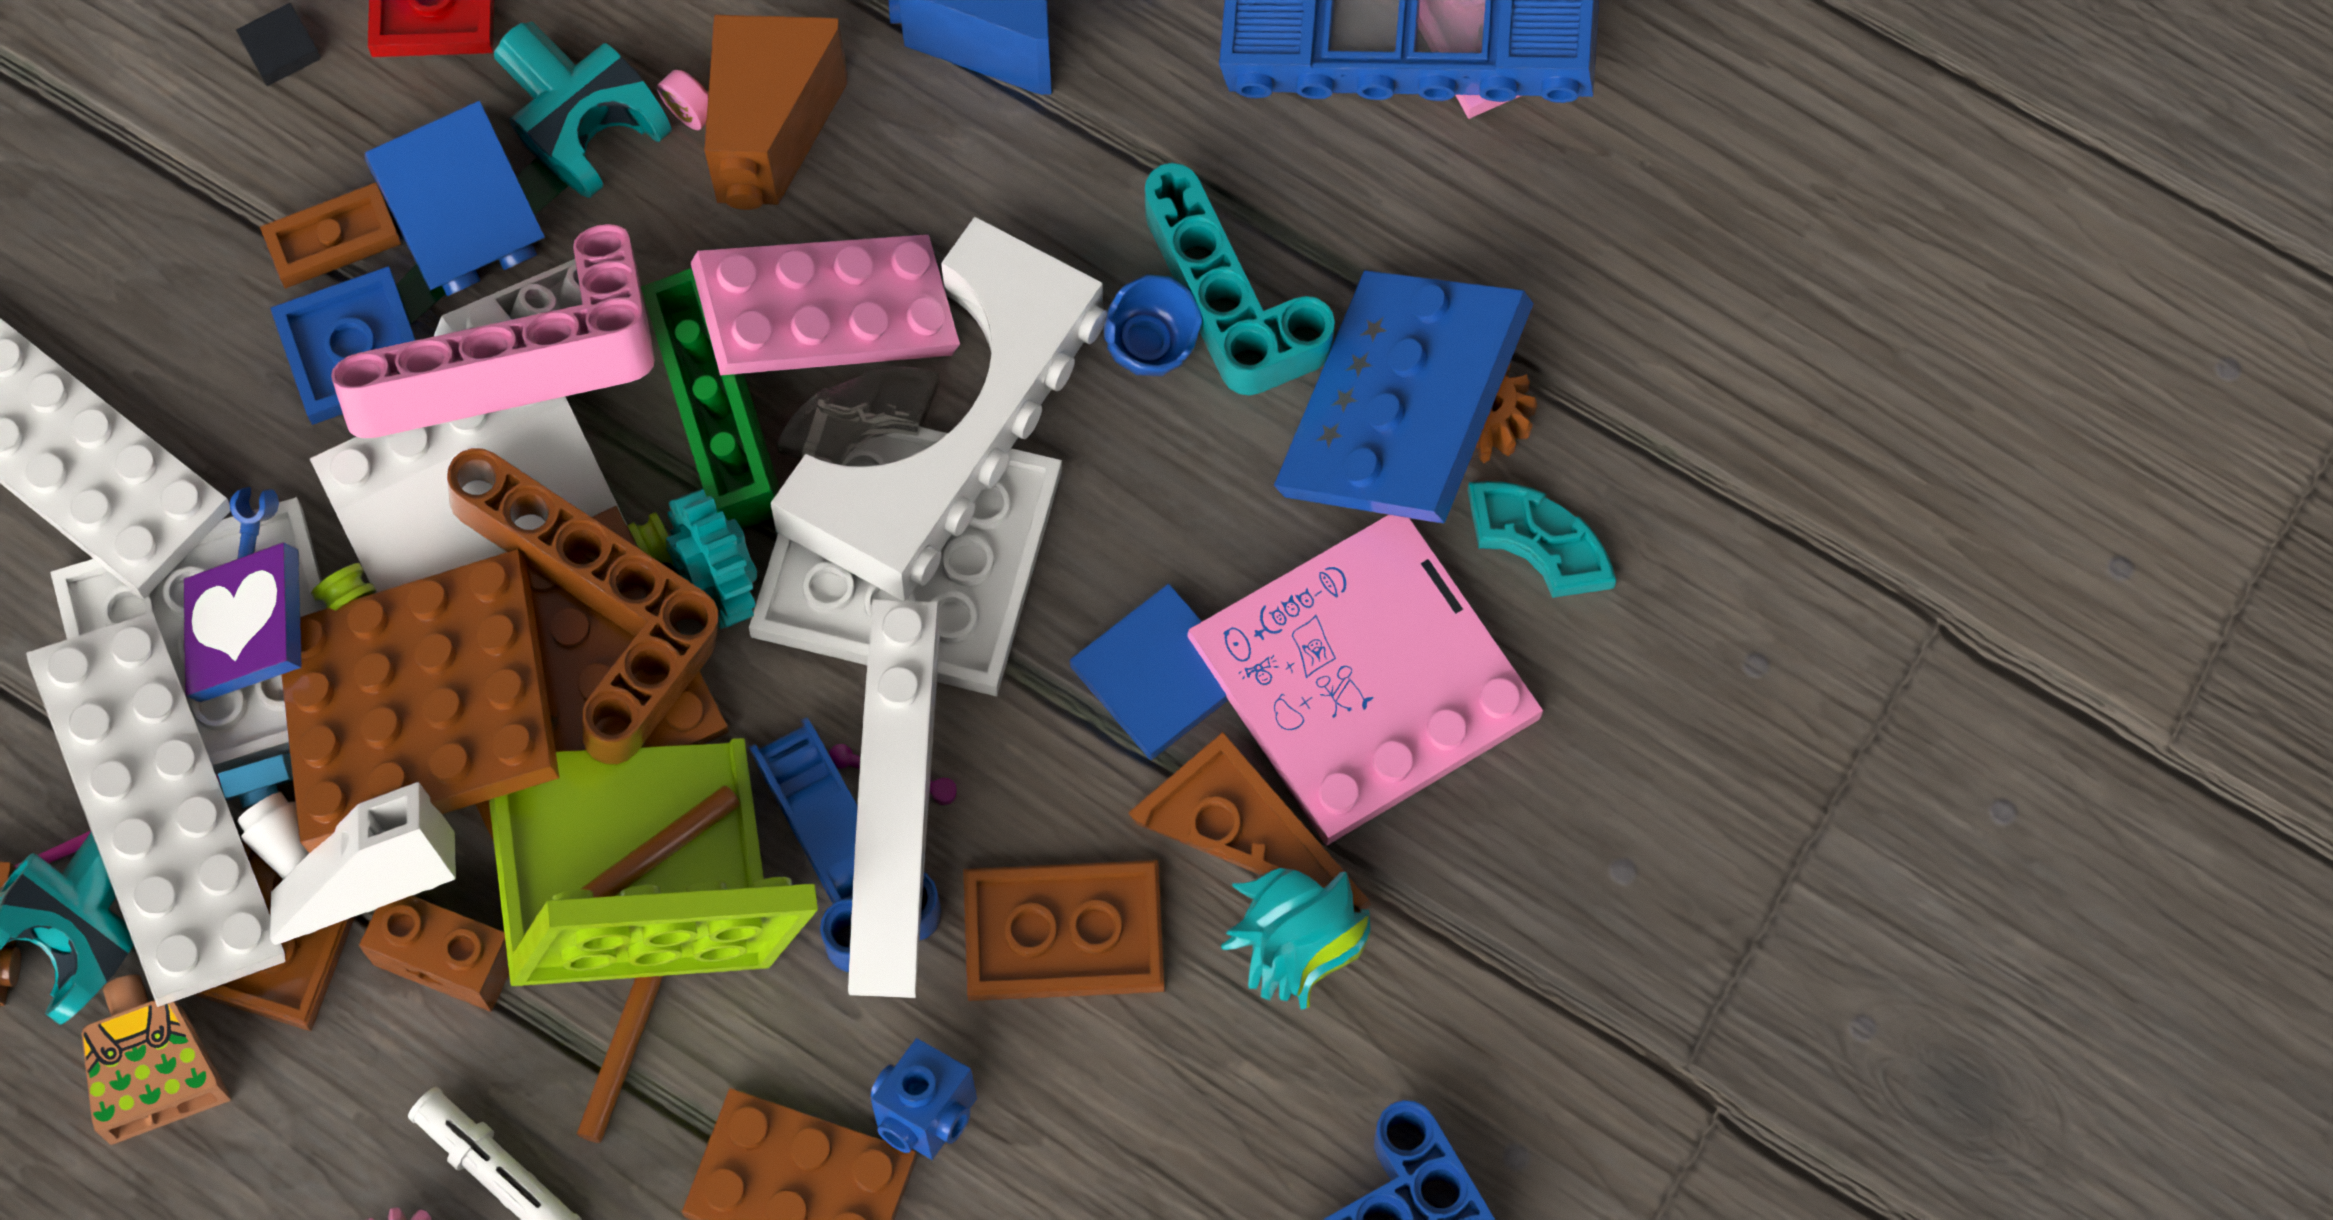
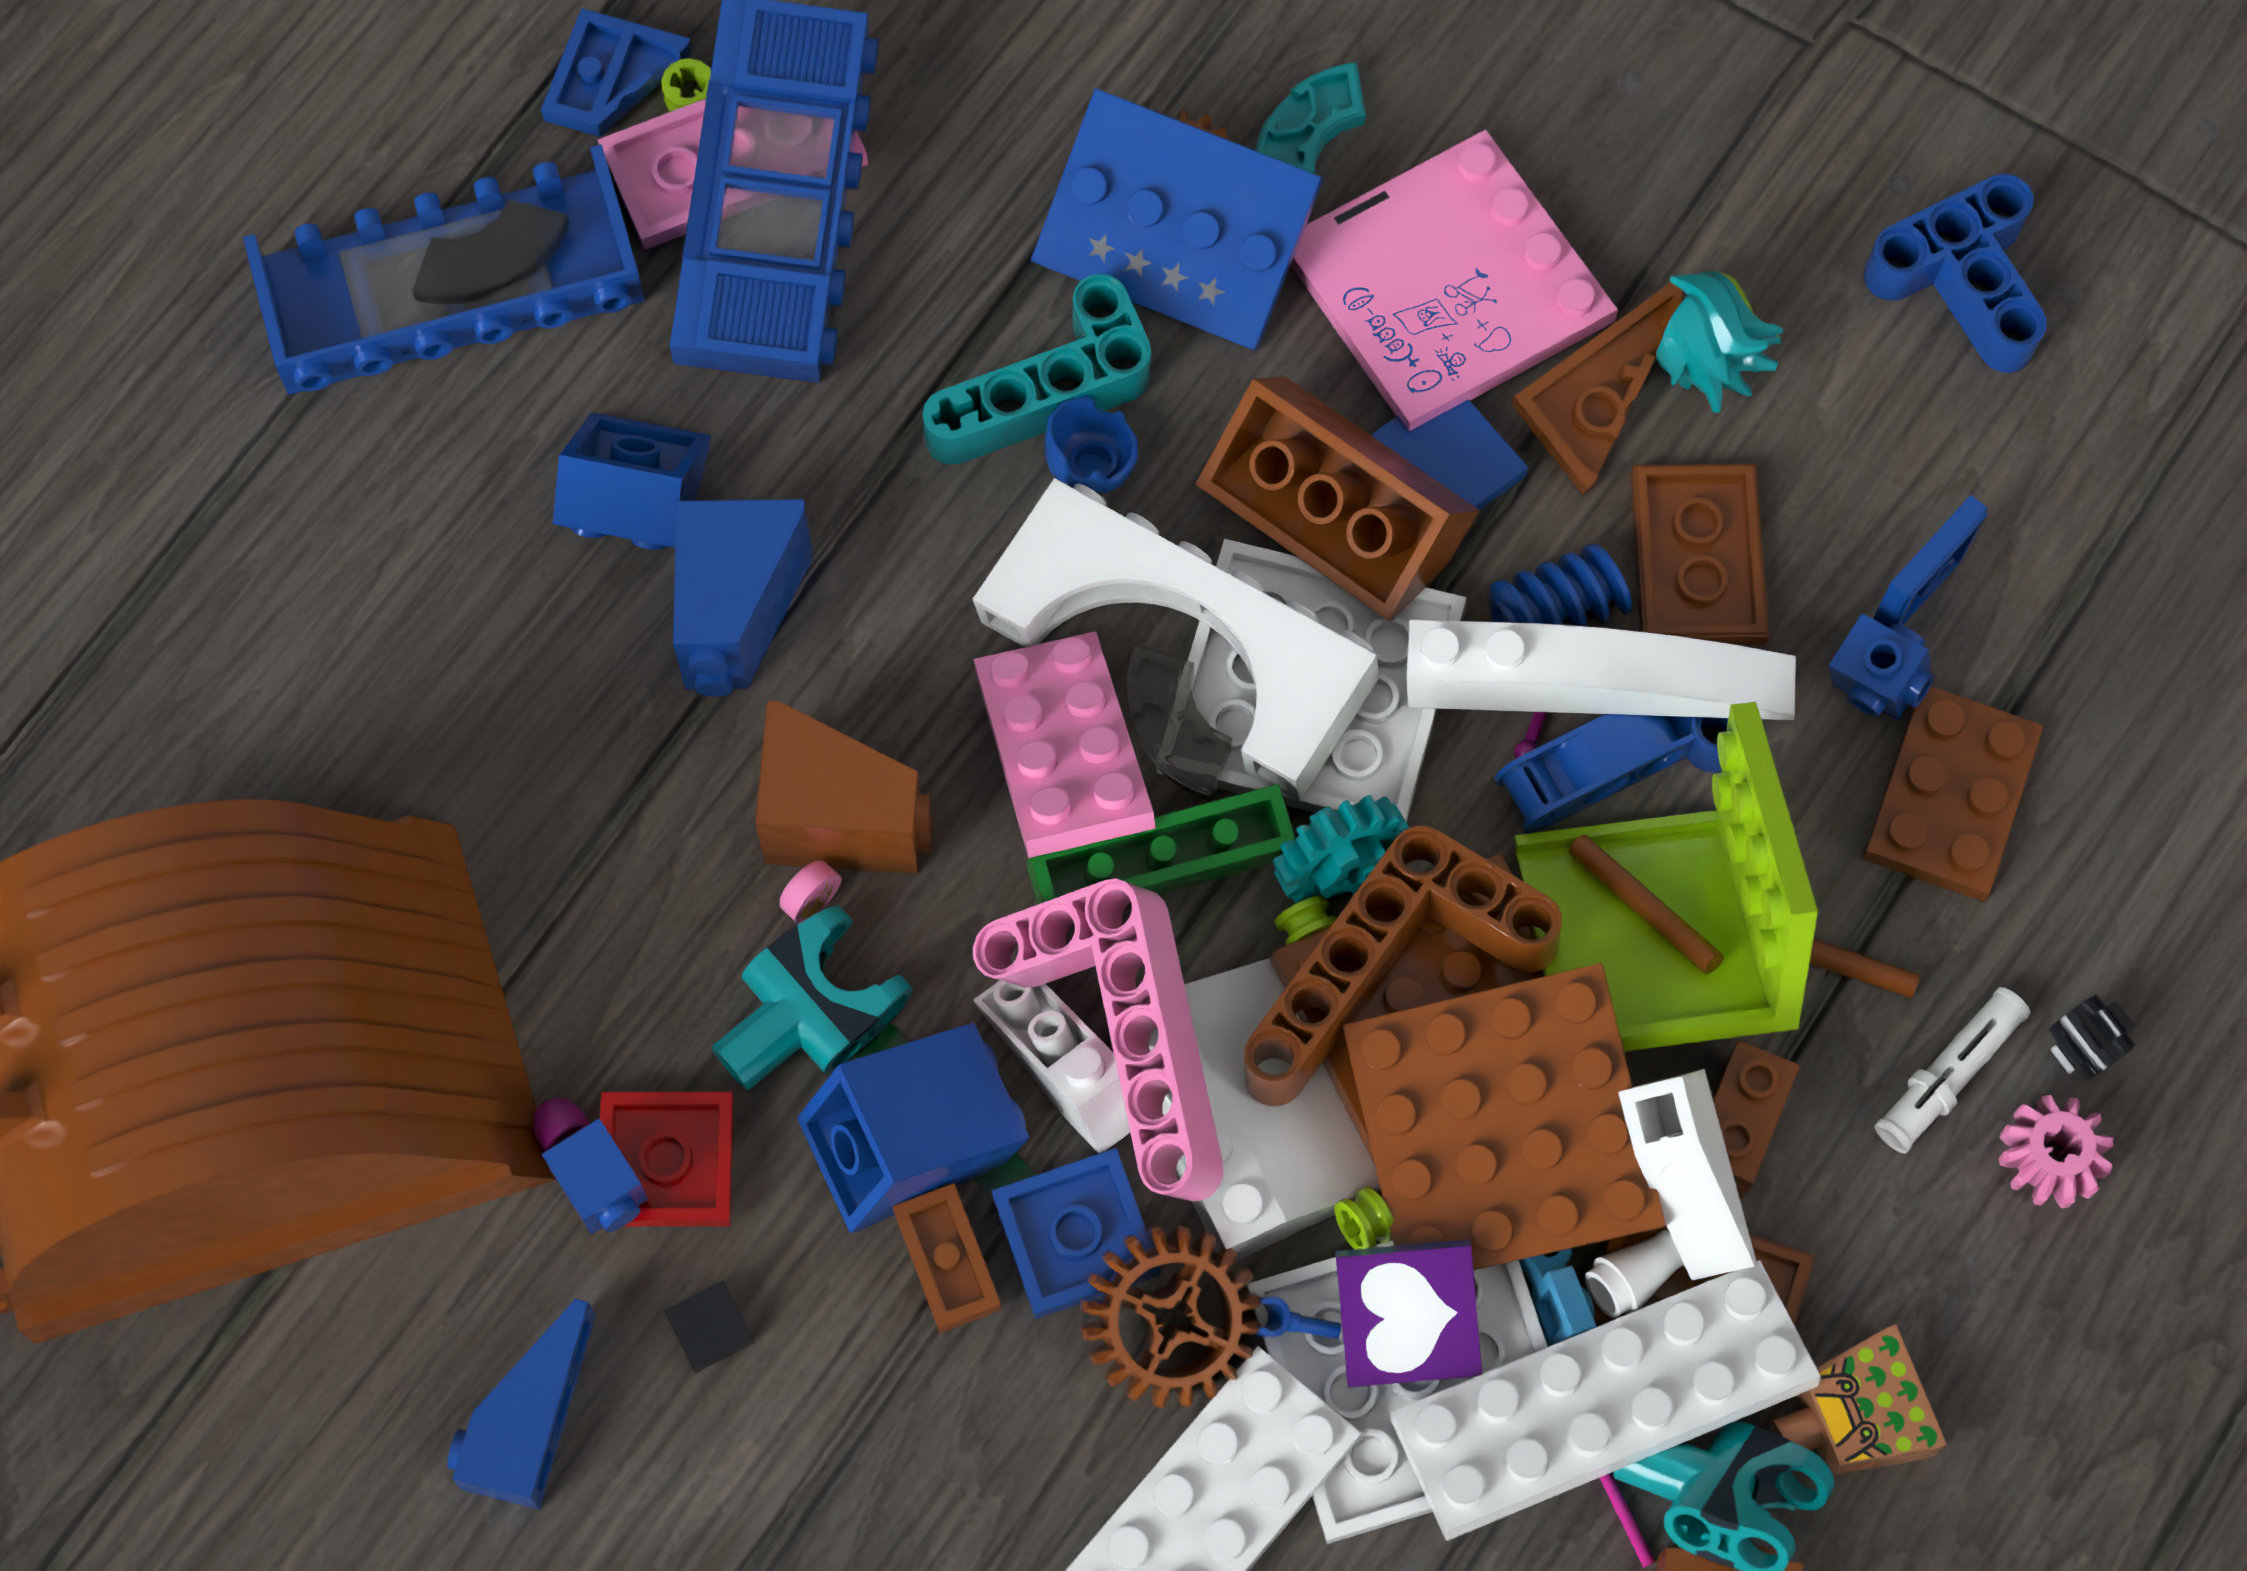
camera: 90 degrees left, 0 degrees up
none -> dark orange gear [1080,1225,1262,1408]
none -> dark orange slope [1195,377,1479,621]
none -> blue piece [1489,543,1632,627]
none -> blue tile [1873,495,1988,628]

